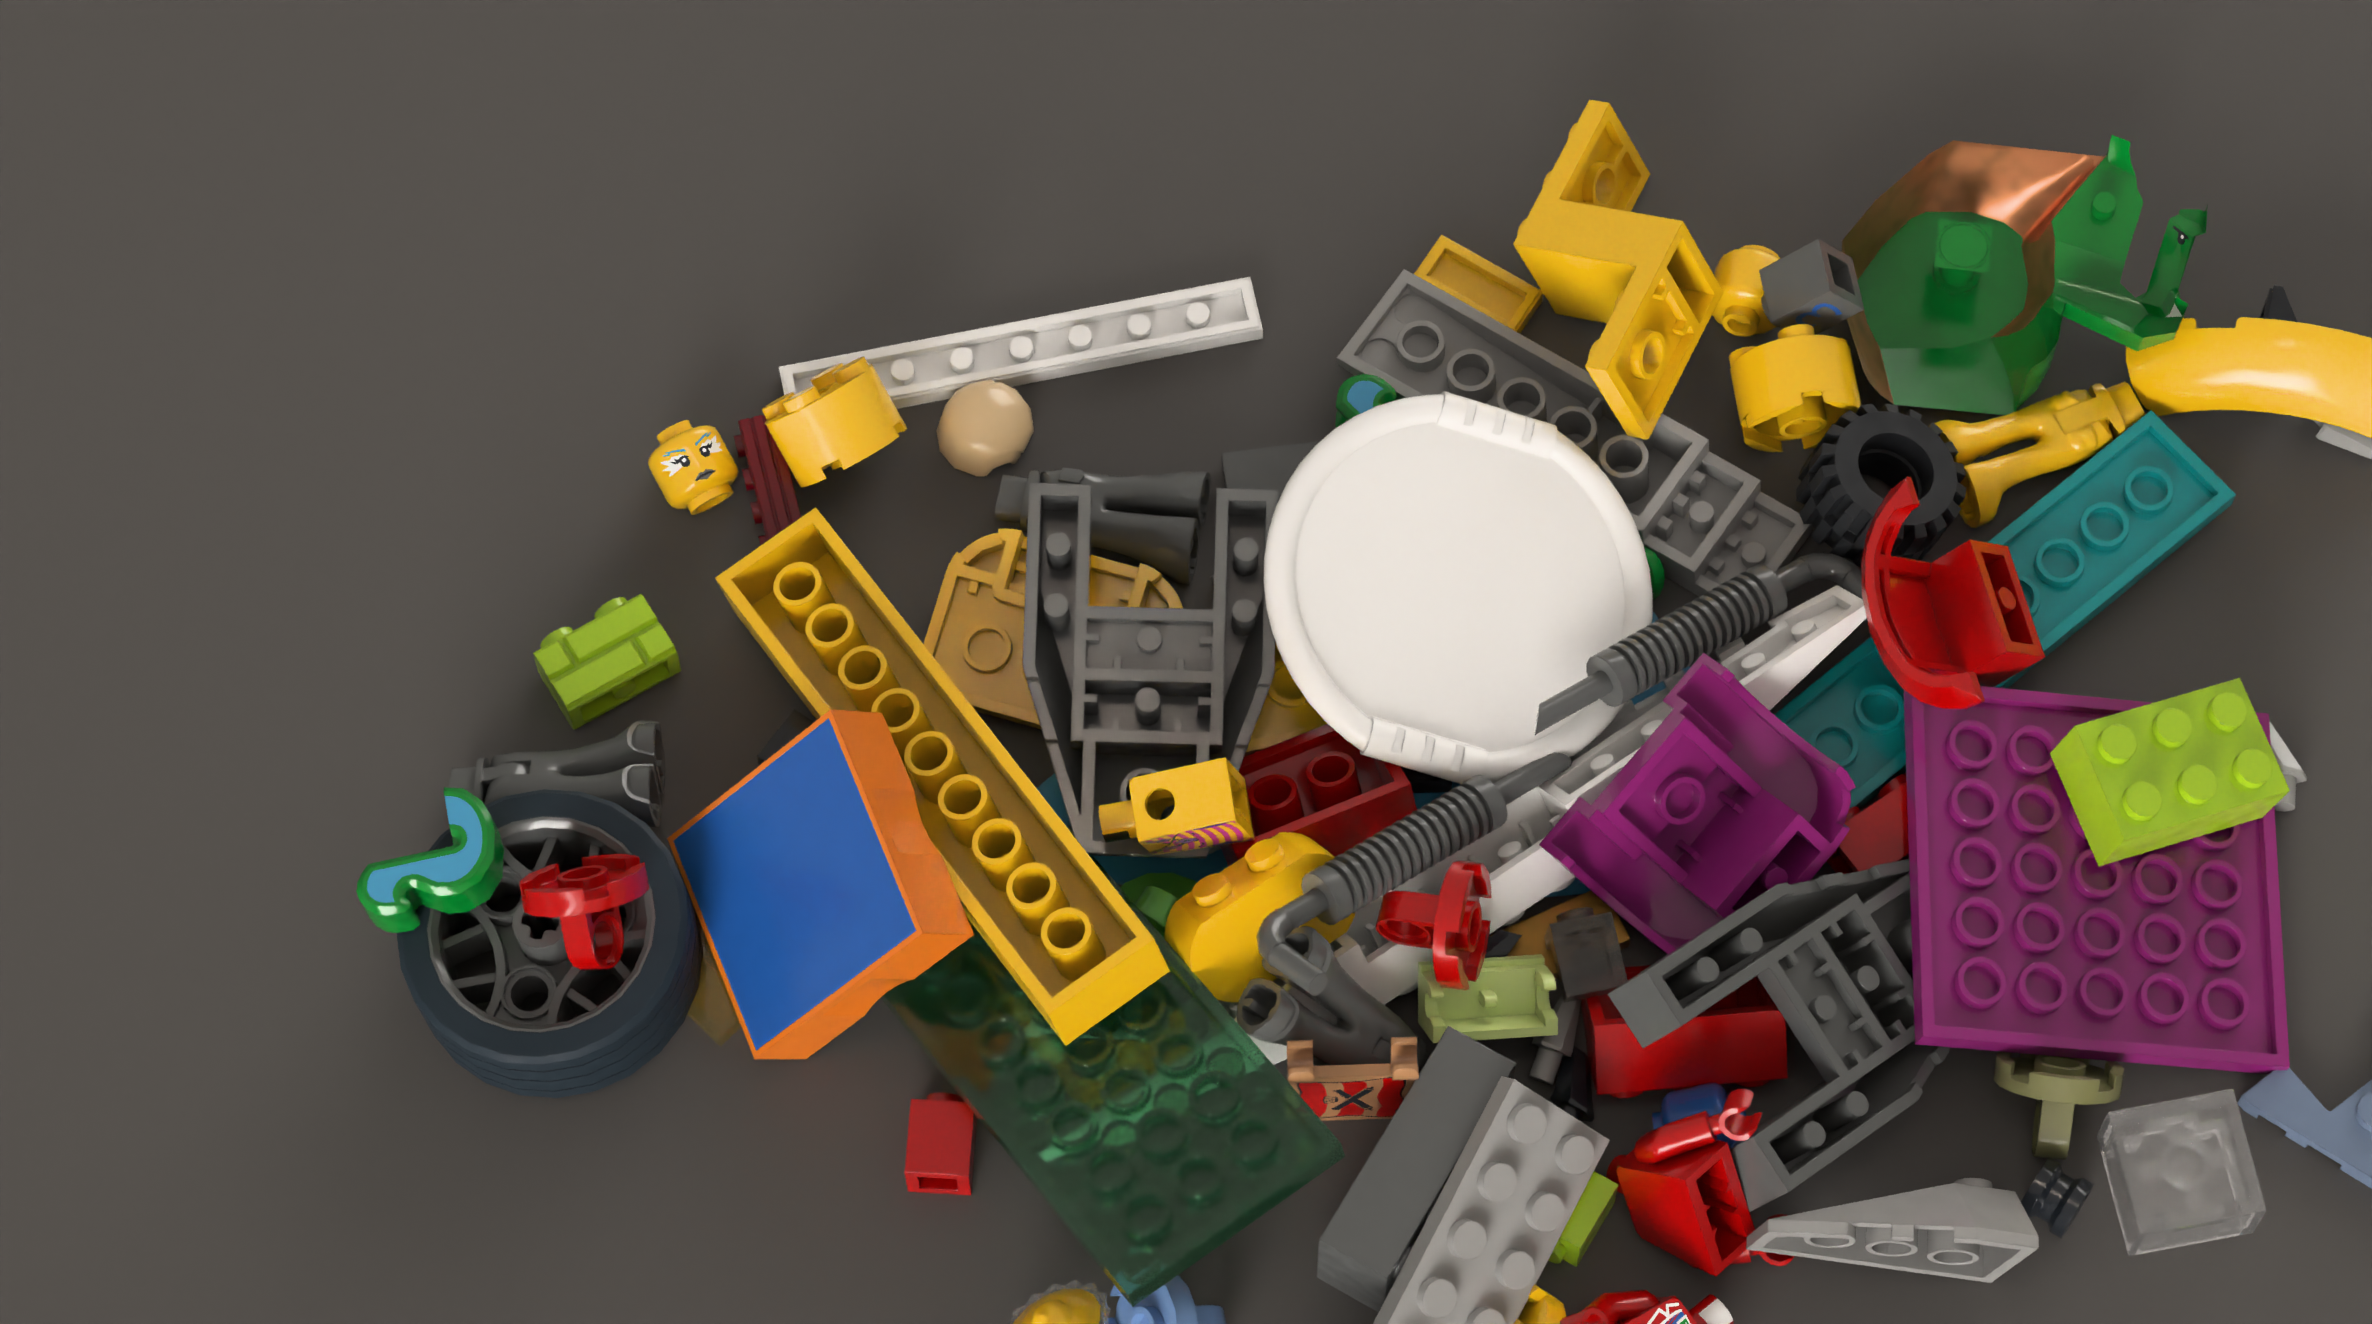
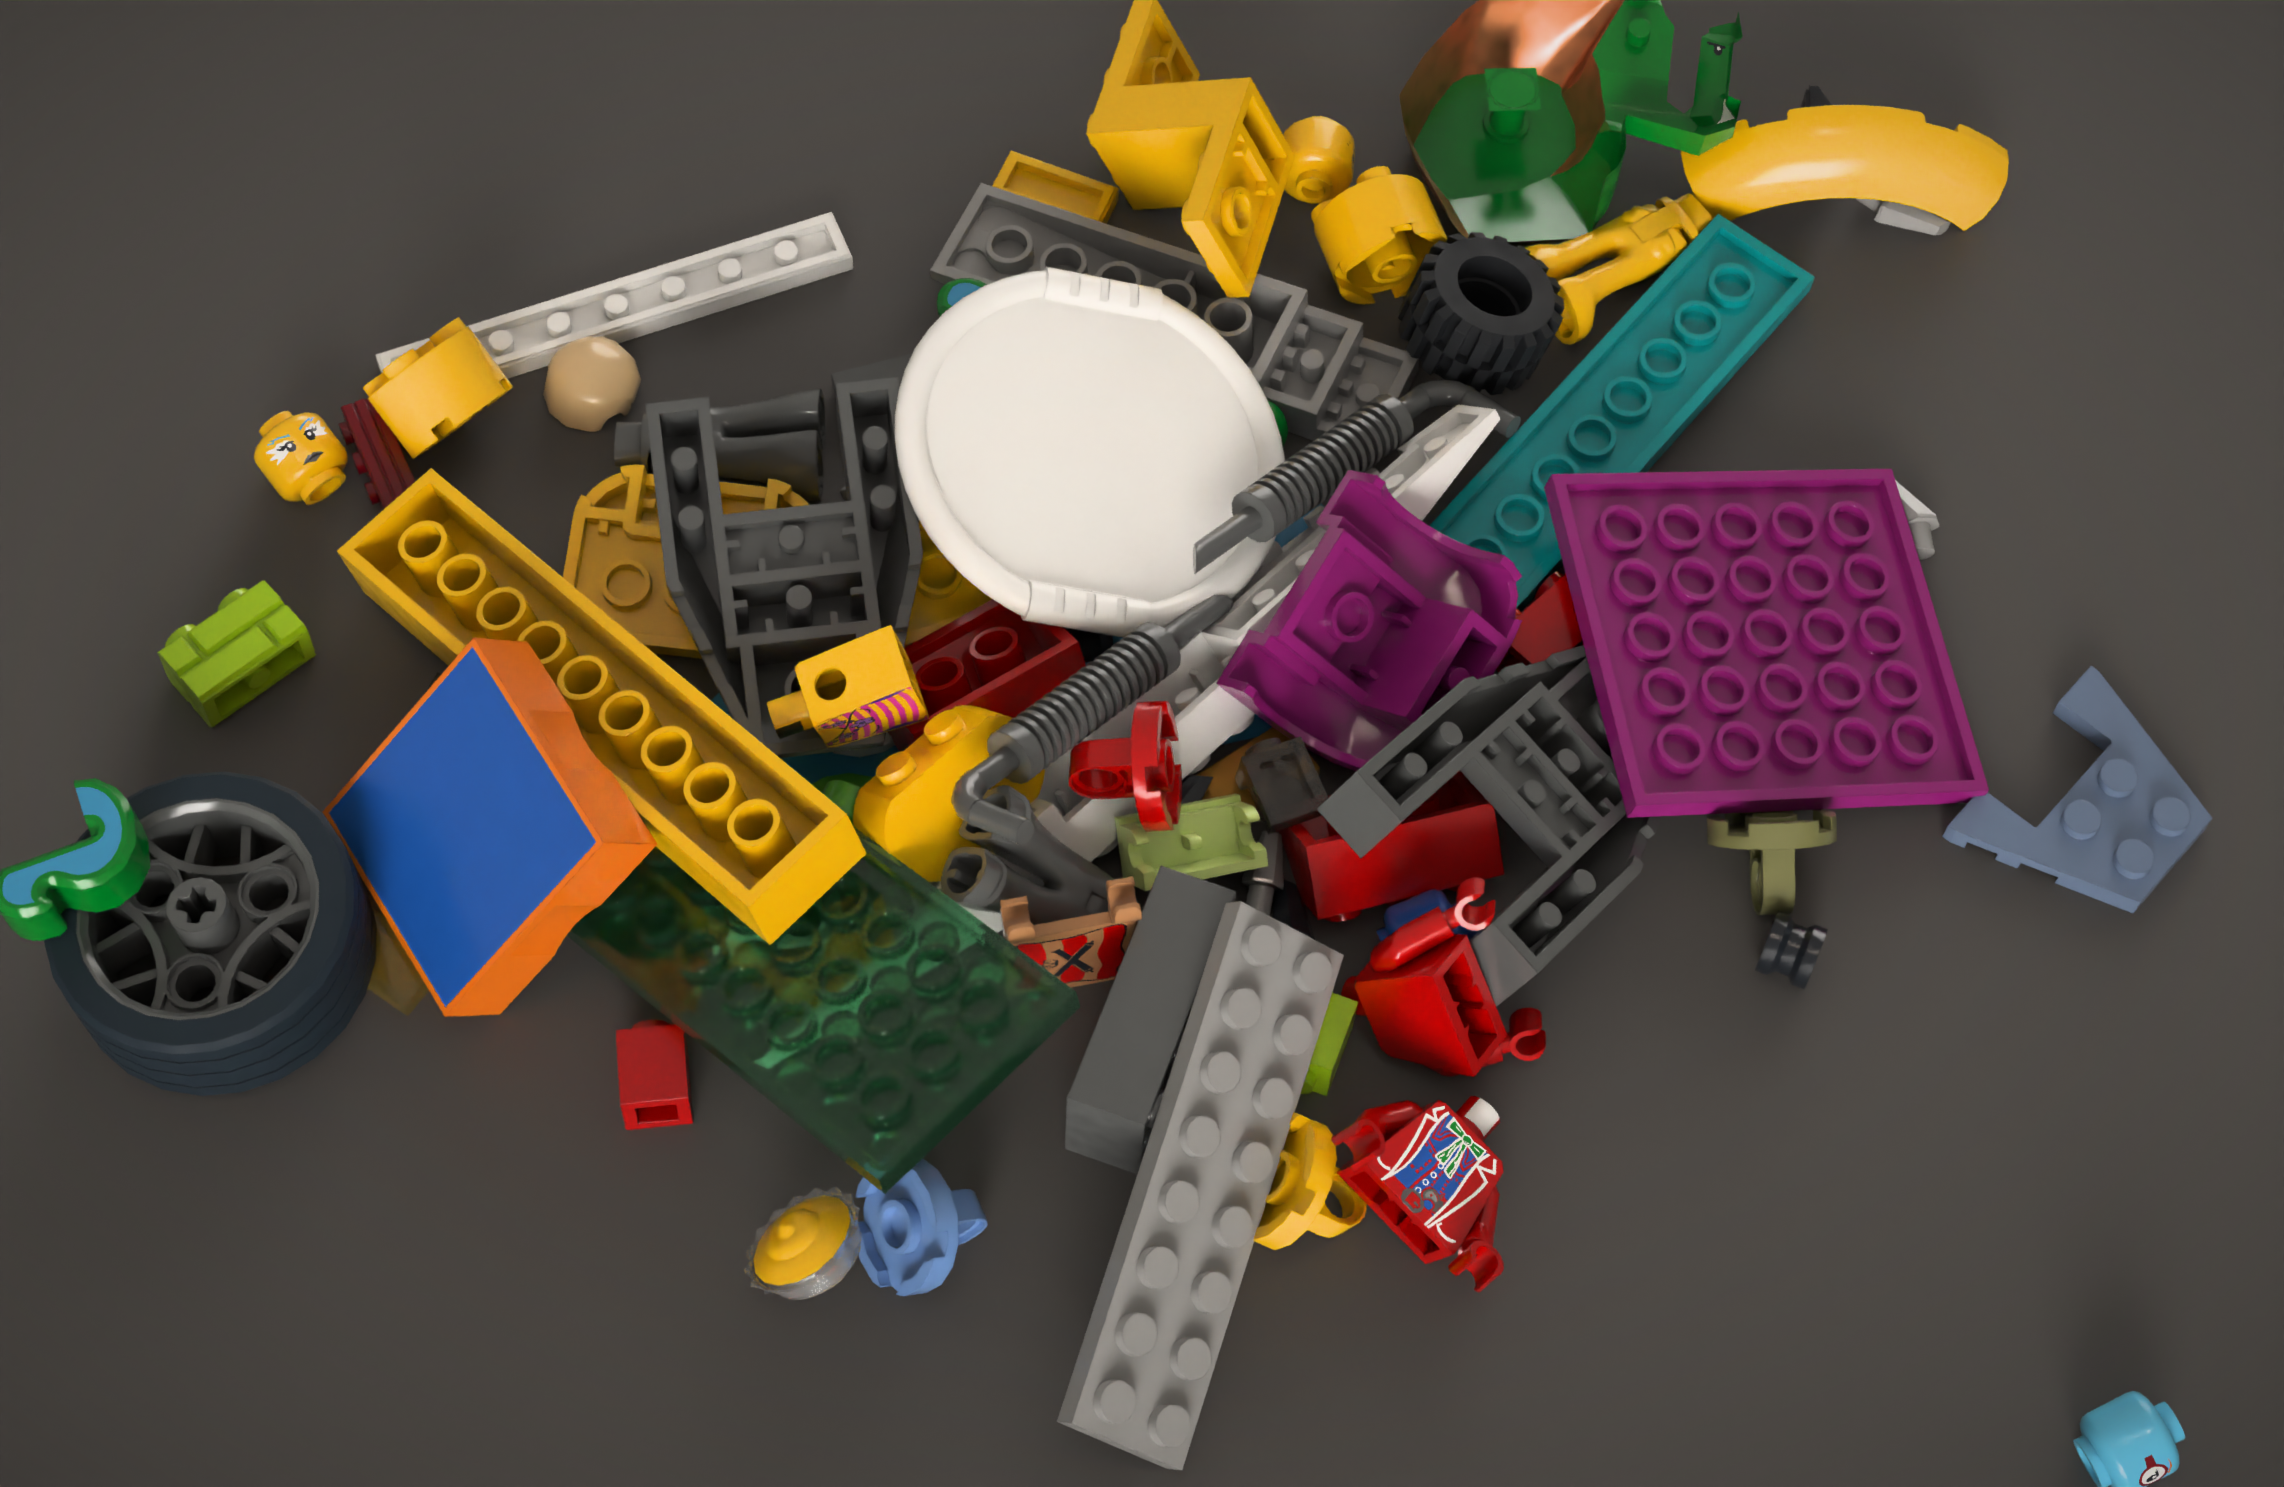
camera: 15 degrees left, 5 degrees down
dark grey piece [448,720,665,827] -> none
red tile [519,854,649,969] -> none
light grey wedge [1746,1178,2039,1283] -> none
dark grey brick [1759,239,1864,335] -> none
red piece [1861,476,2045,709] -> none
lime brick [2050,678,2290,867] -> none
clear container [2097,1089,2267,1256] -> none

